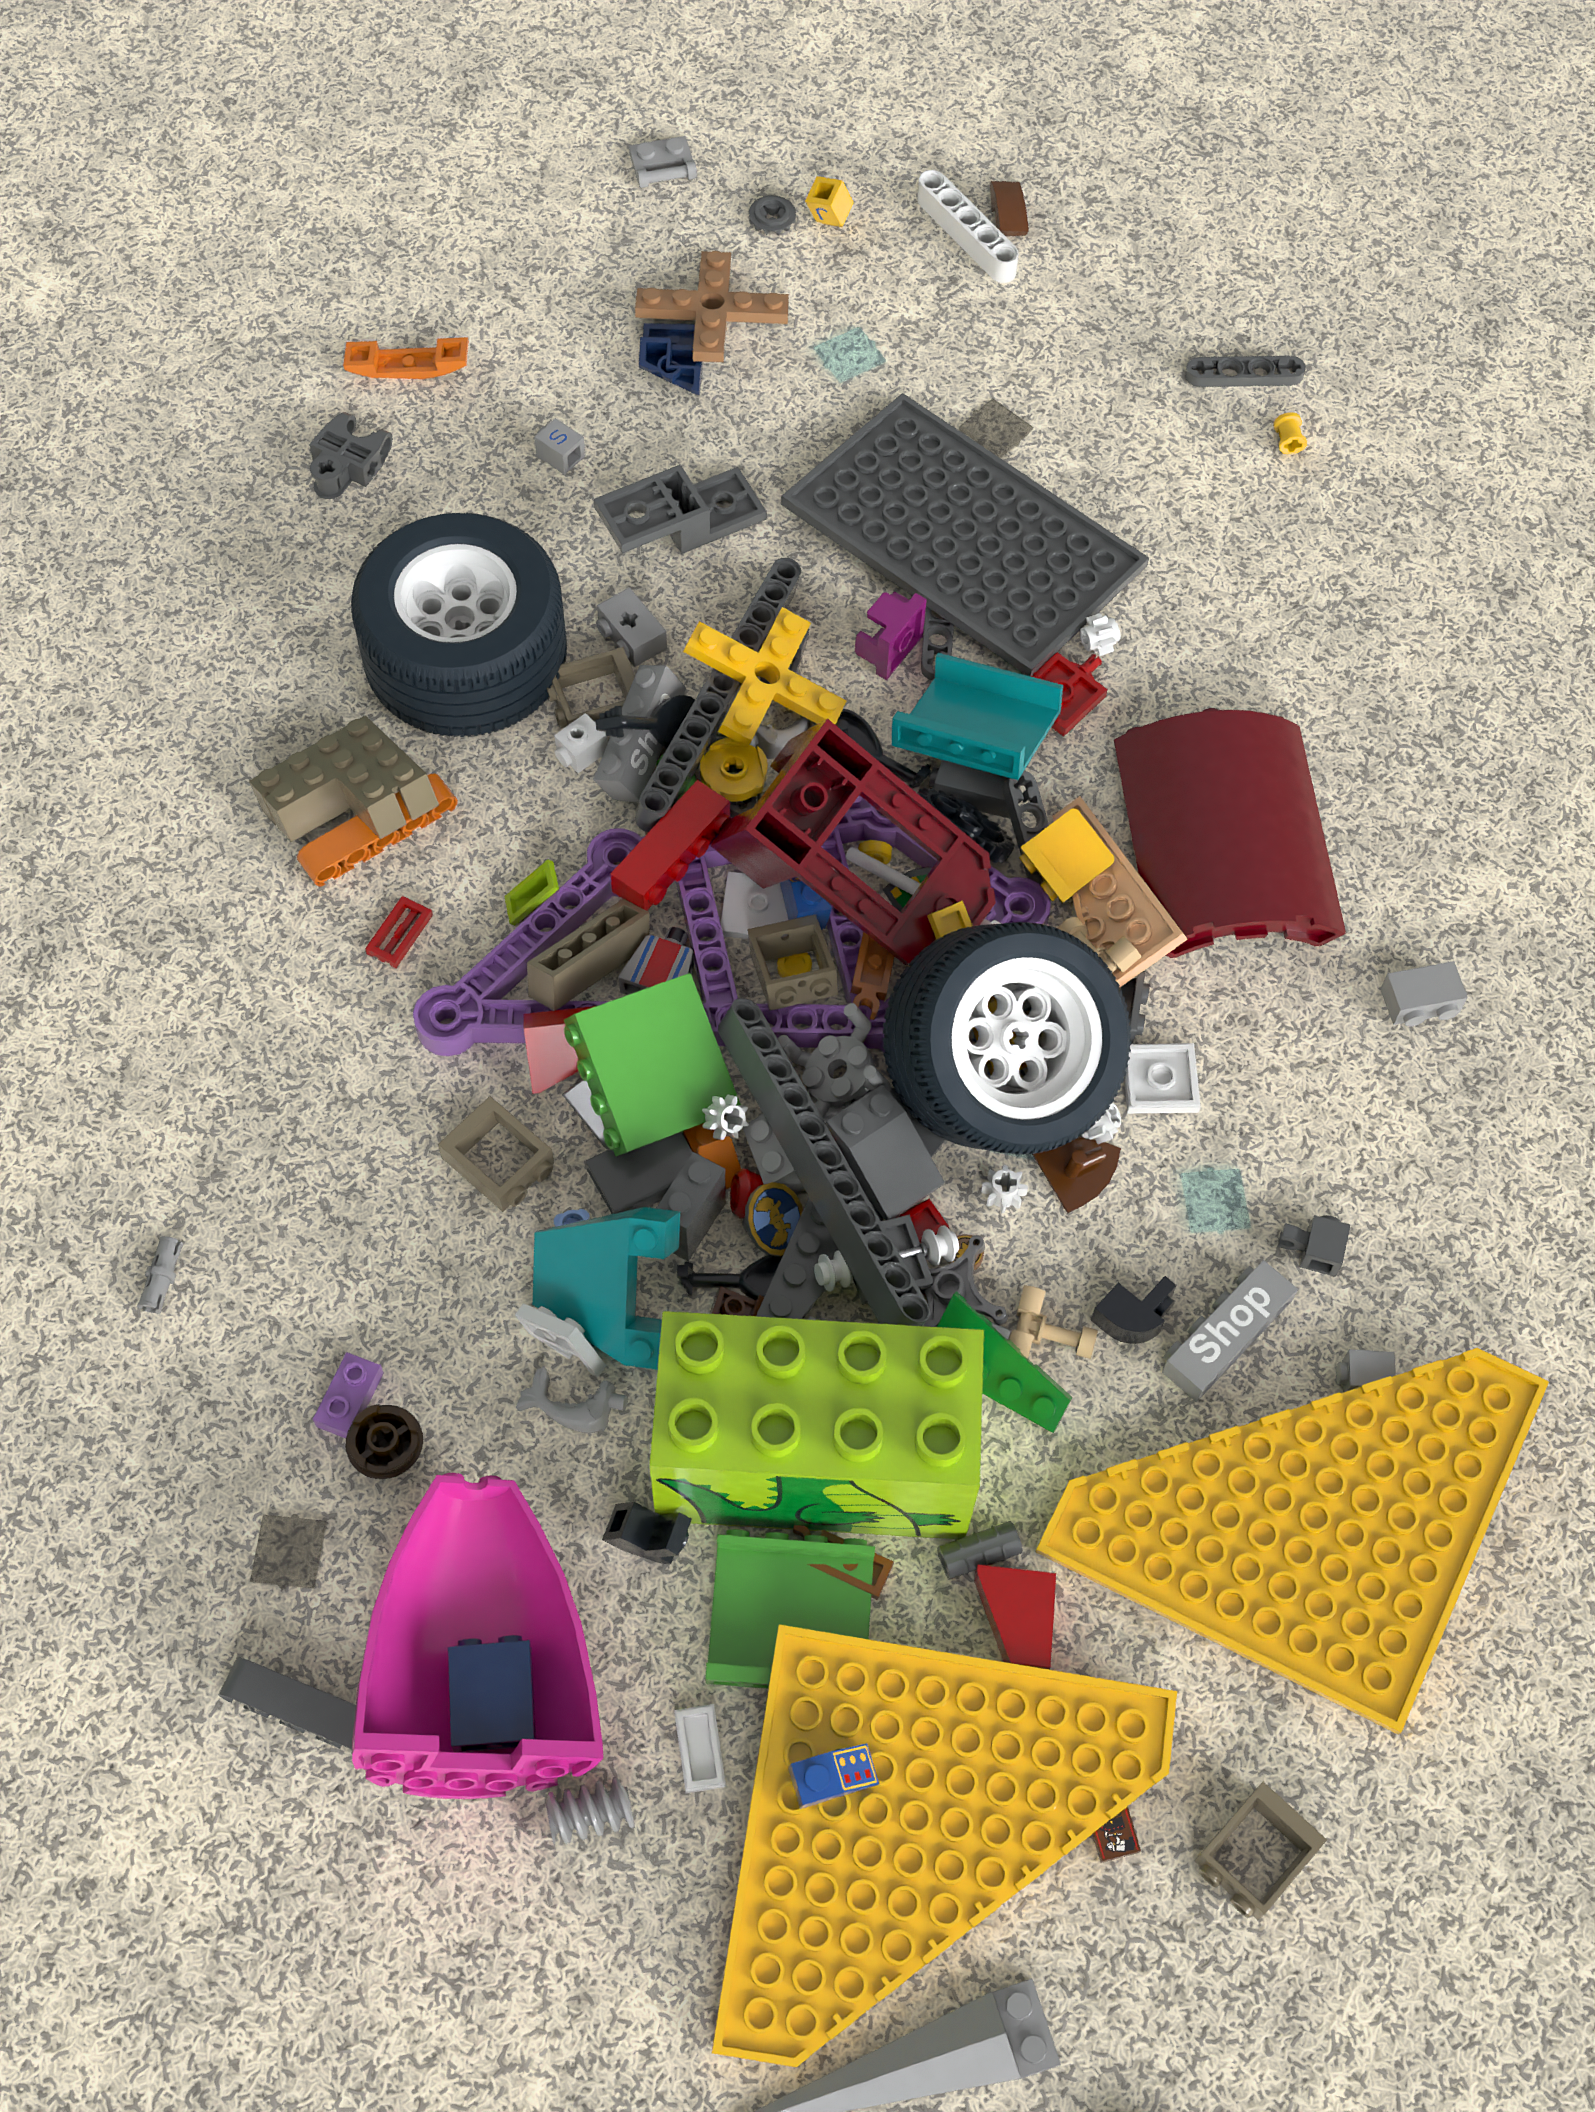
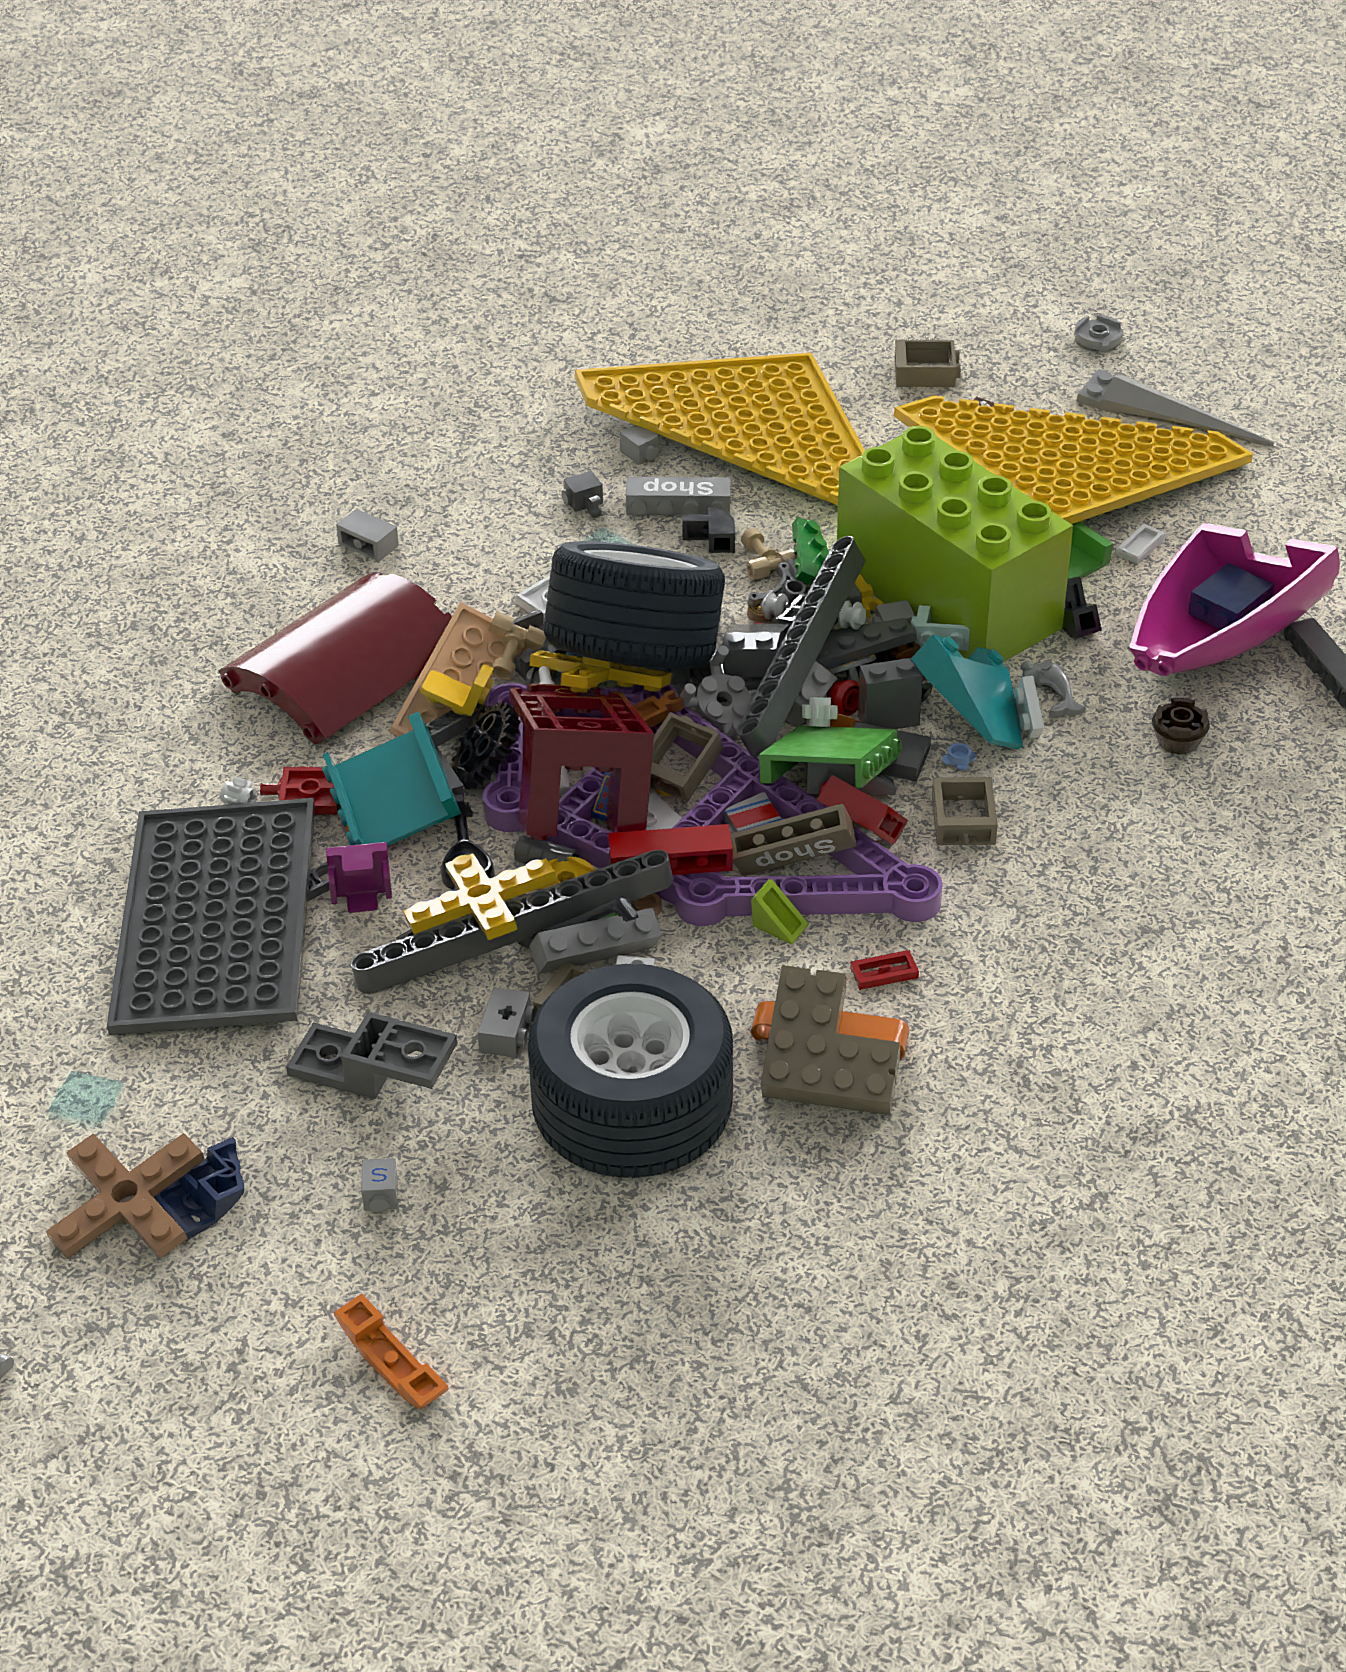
camera: 130 degrees left, 20 degrees down
light grey pin [137,1236,183,1314] -> none
clear smoke piece [250,1514,327,1590] -> none
dark grey piece [309,412,393,499] -> none
medium lavender piece [313,1352,384,1439] -> none
blue slope [788,1743,879,1809] -> none
clear smoke piece [959,398,1034,458] -> none

